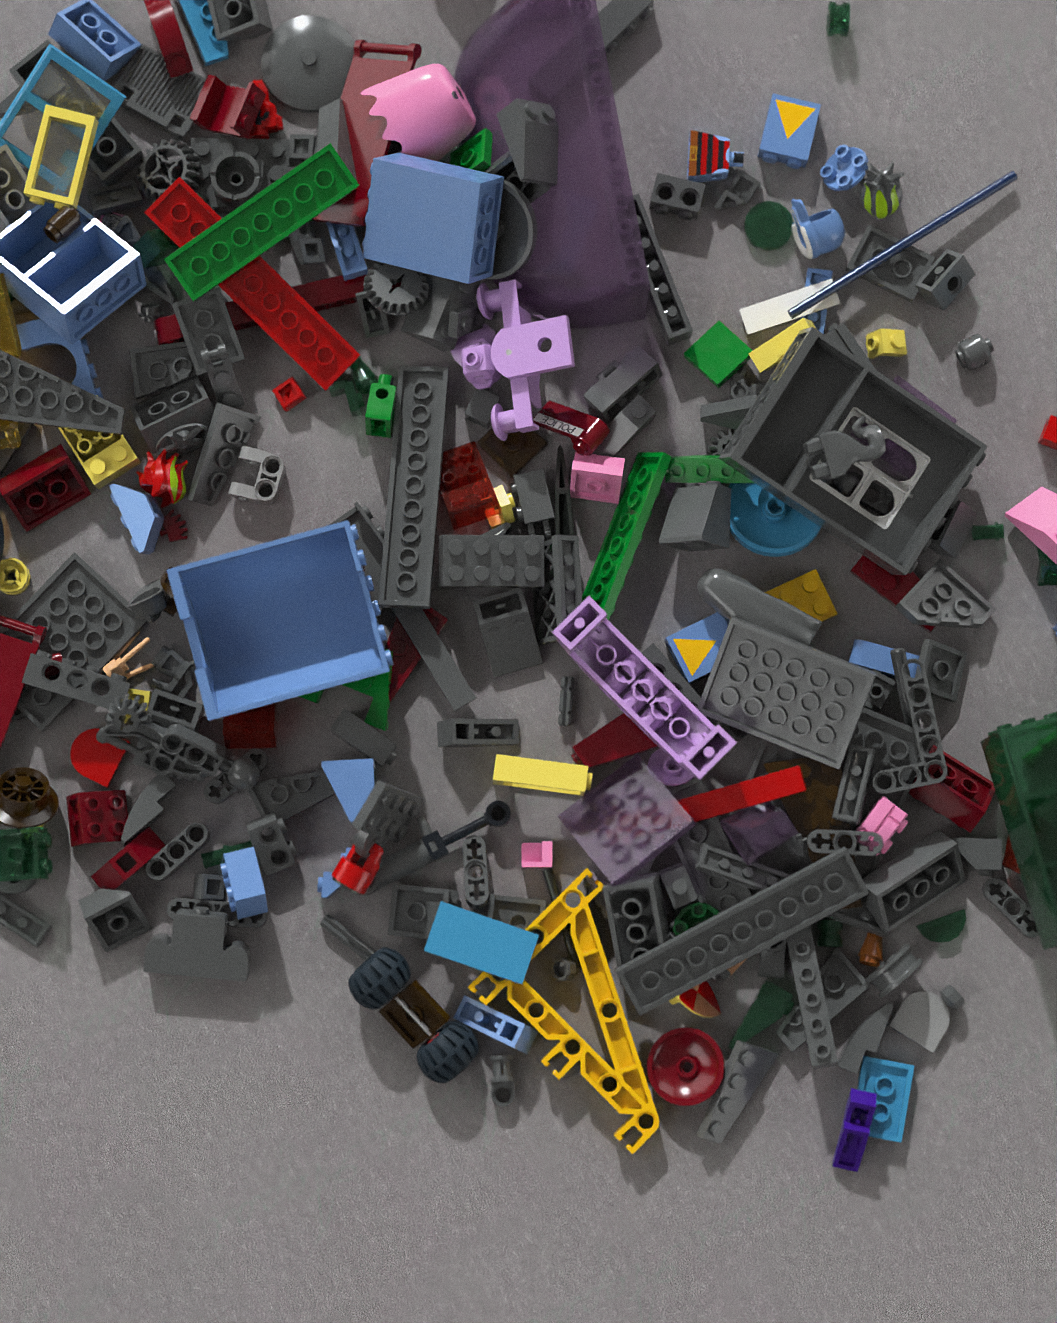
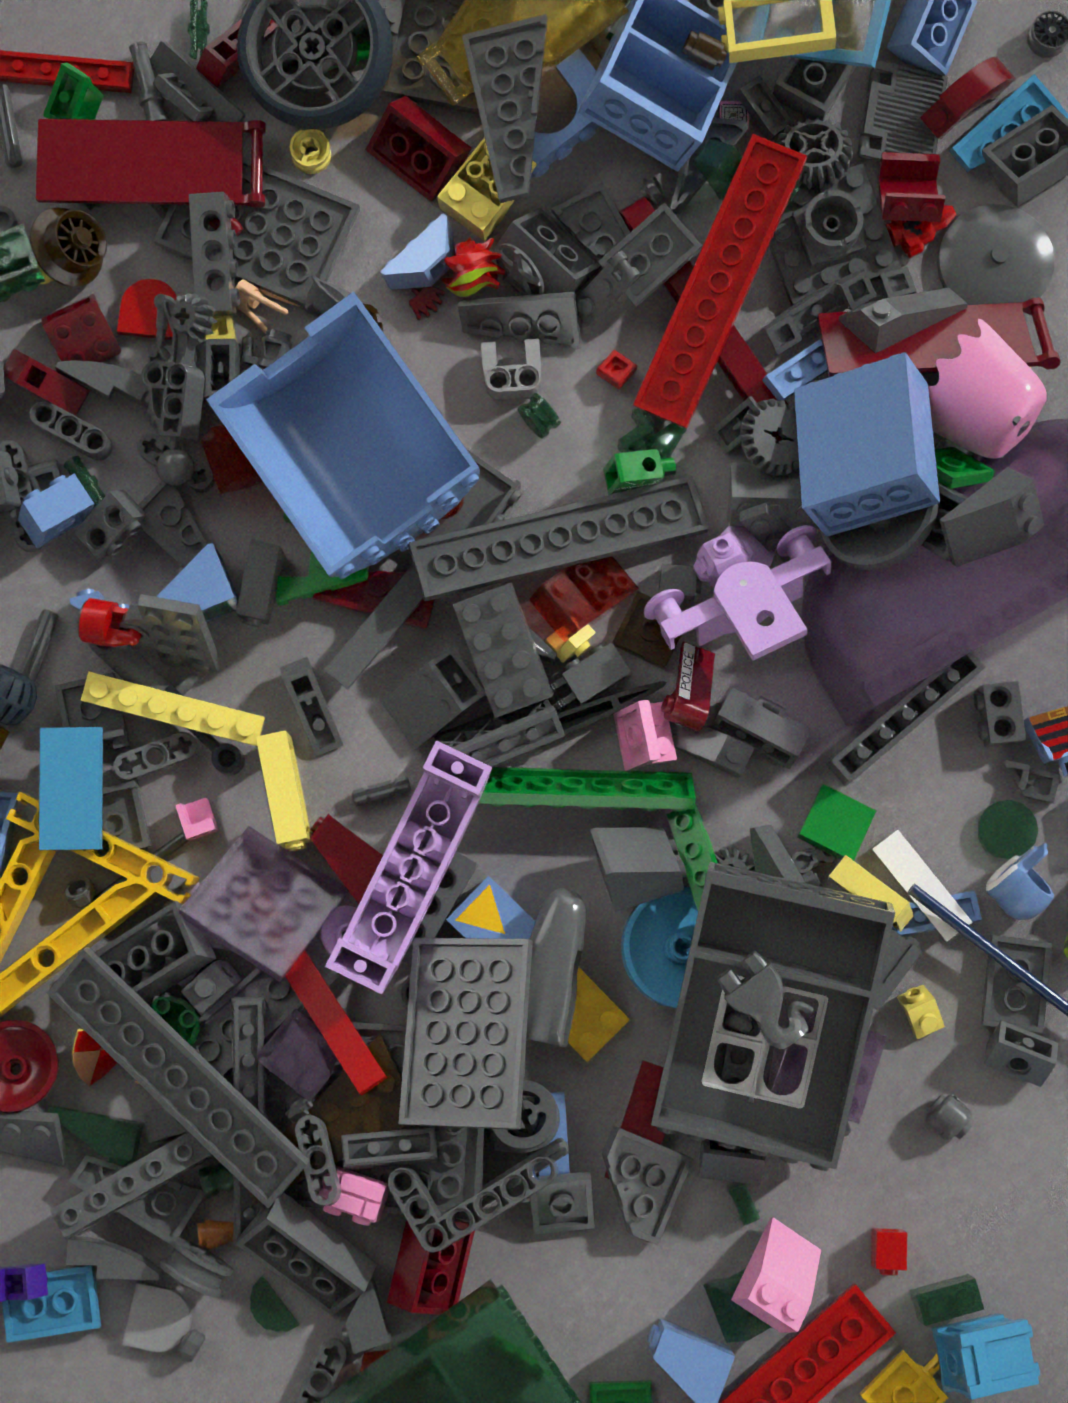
camera: 70 degrees right, 0 degrees up
green plate [164,143,360,302] -> none
none -> light yellow plate [81,671,265,747]
none -> dark grey wheel [493,1080,560,1153]
none -> clear green wheel [517,393,561,439]

